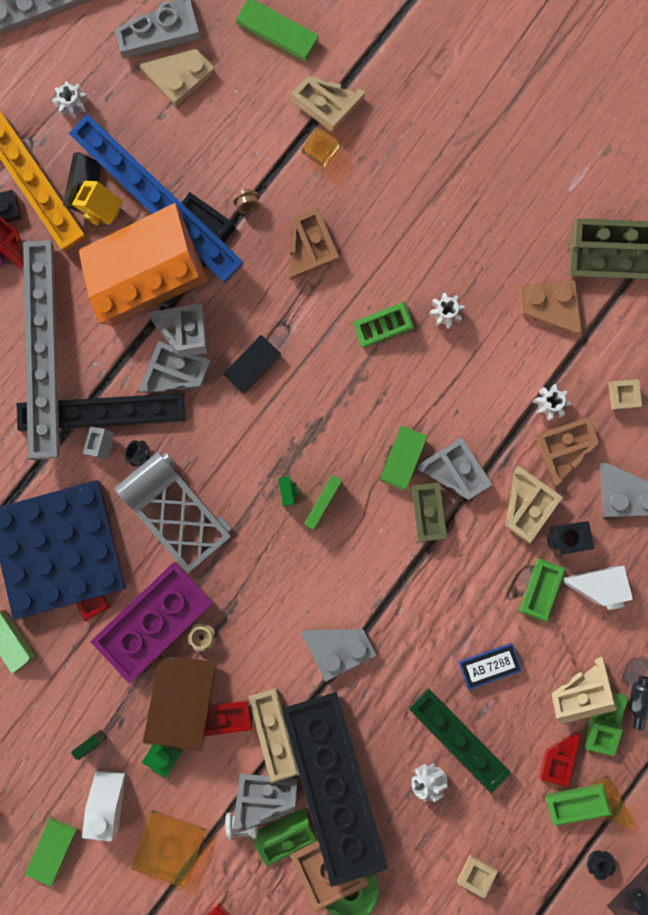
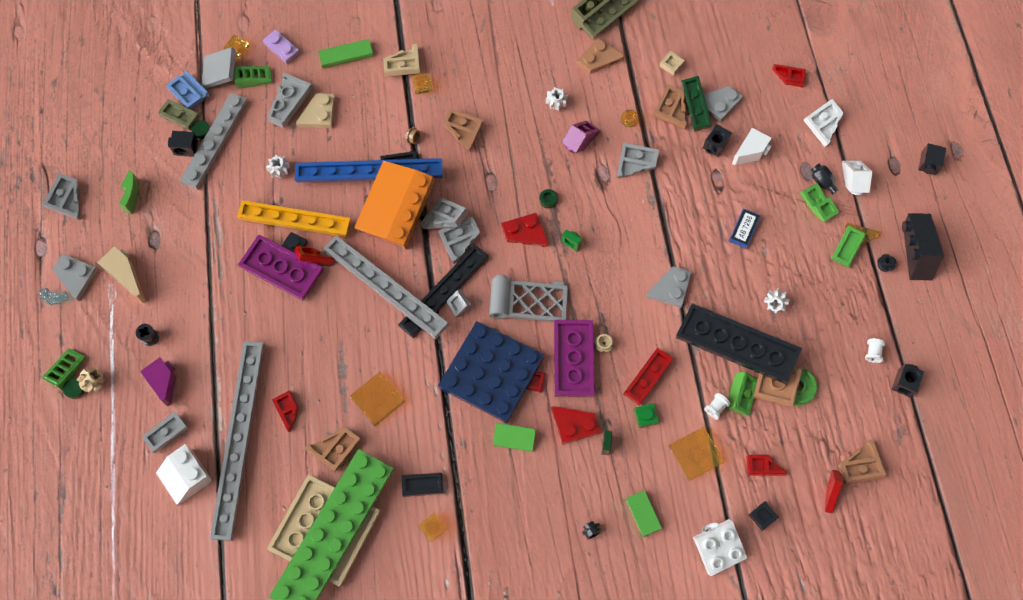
camera: 45 degrees left, 15 degrees down
black tile [63,152,101,215] -> none
yellow brick [72,181,123,225] -> none
white slope [82,770,125,841] -> none
black plate [125,440,151,467] -> none
reddish brown tile [143,655,217,751] -> none
black tile [223,335,281,395] -> none
light grey wing [233,774,297,834] -> none
tan tile [248,688,299,783] -> none
bright green tile [305,475,342,530] -> none
bright green slope [353,302,416,348] -> none
bright green slope [379,425,427,491] -> none
dark green plate [408,688,511,794] -> none
olive plate [411,482,447,542] -> none
tan plate [457,854,498,898] -> none
tan wing [505,465,563,543] -> none
bright green tile [519,559,566,622] -> none
white gear [533,384,571,420] -> none
red tile [539,732,582,788] -> none
tan wing [552,657,617,724] -> none
none -> red wing [501,213,548,247]
none -> dark green tile [539,189,558,208]
none -> red wing [551,406,601,445]
none -> magenta slope [562,121,600,153]
none -> clear yellow plate [621,110,639,127]
none -> dark green tile [681,76,712,131]

